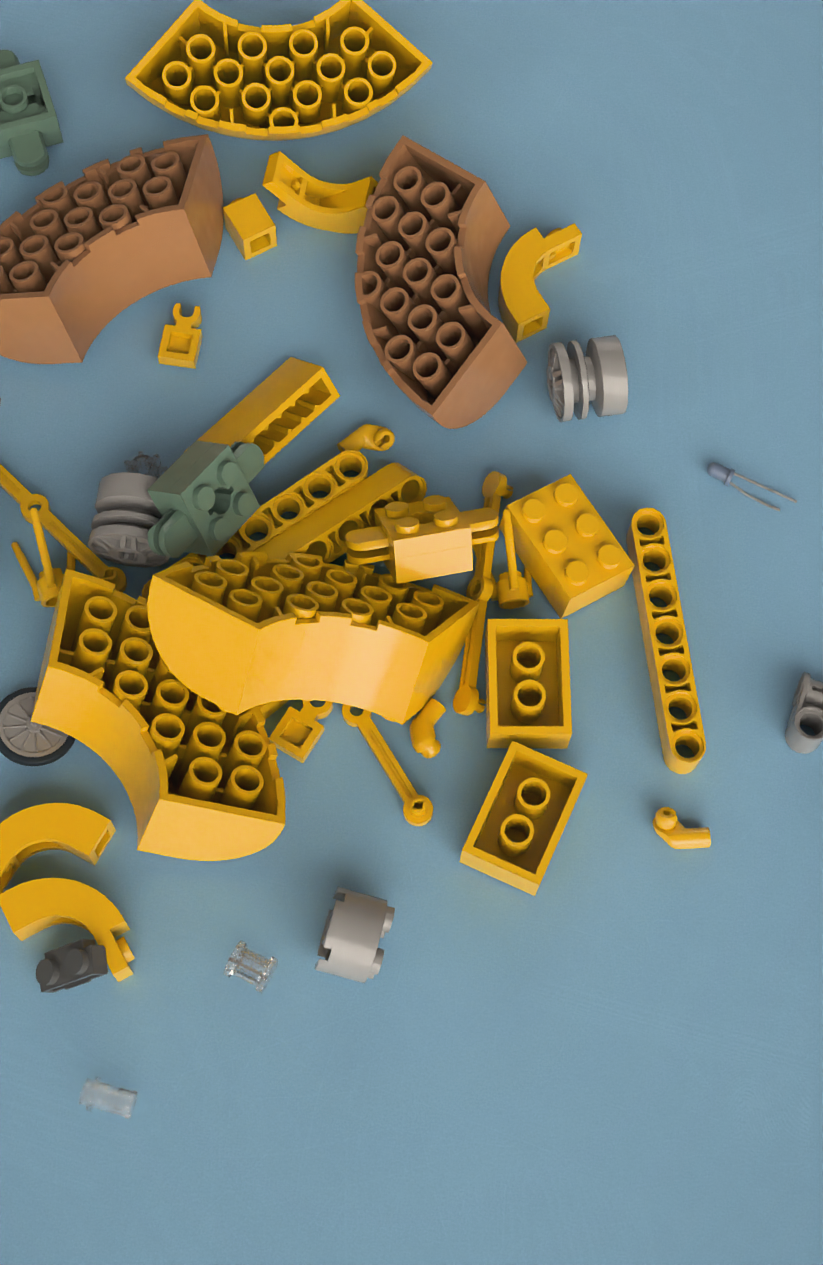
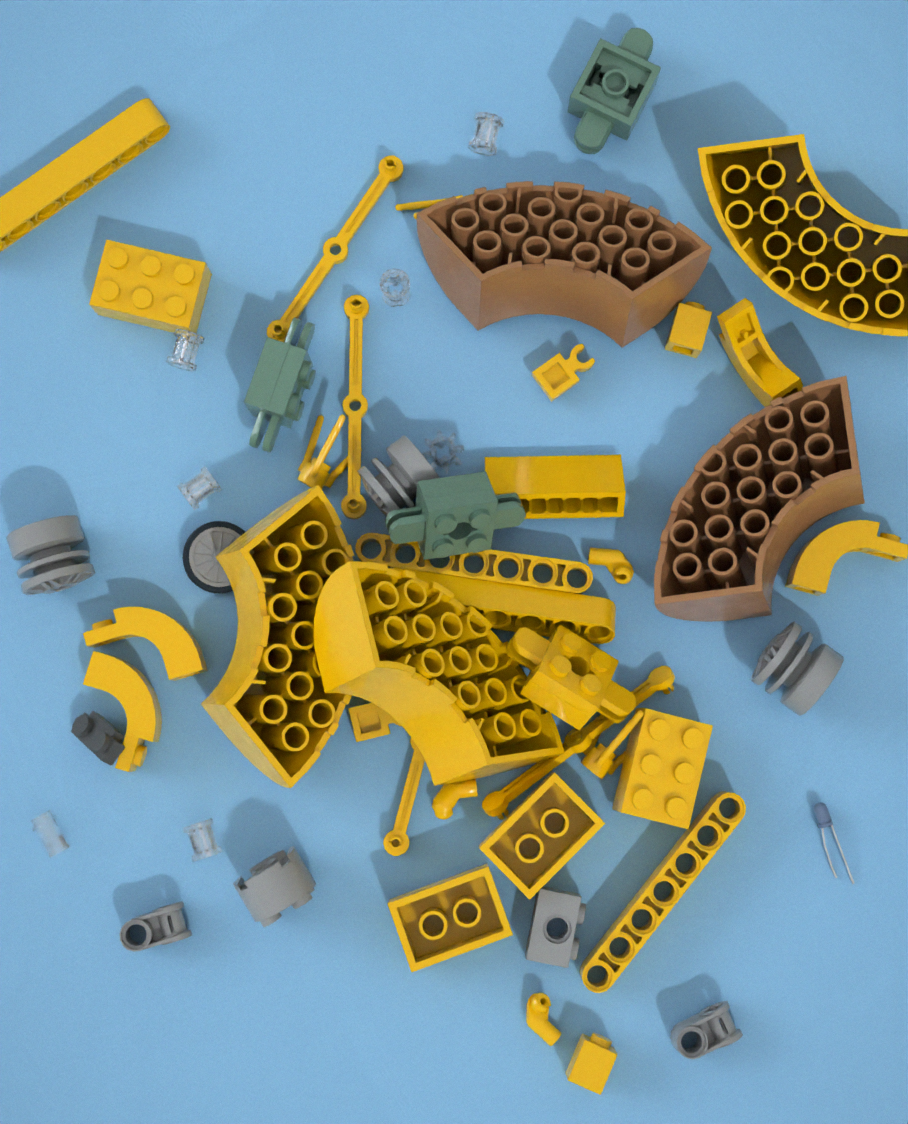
camera: 50 degrees right, 15 degrees up
none -> light grey piece [119,901,192,952]
none -> light grey brick [525,886,586,968]
none -> yellow brick [565,1032,618,1095]

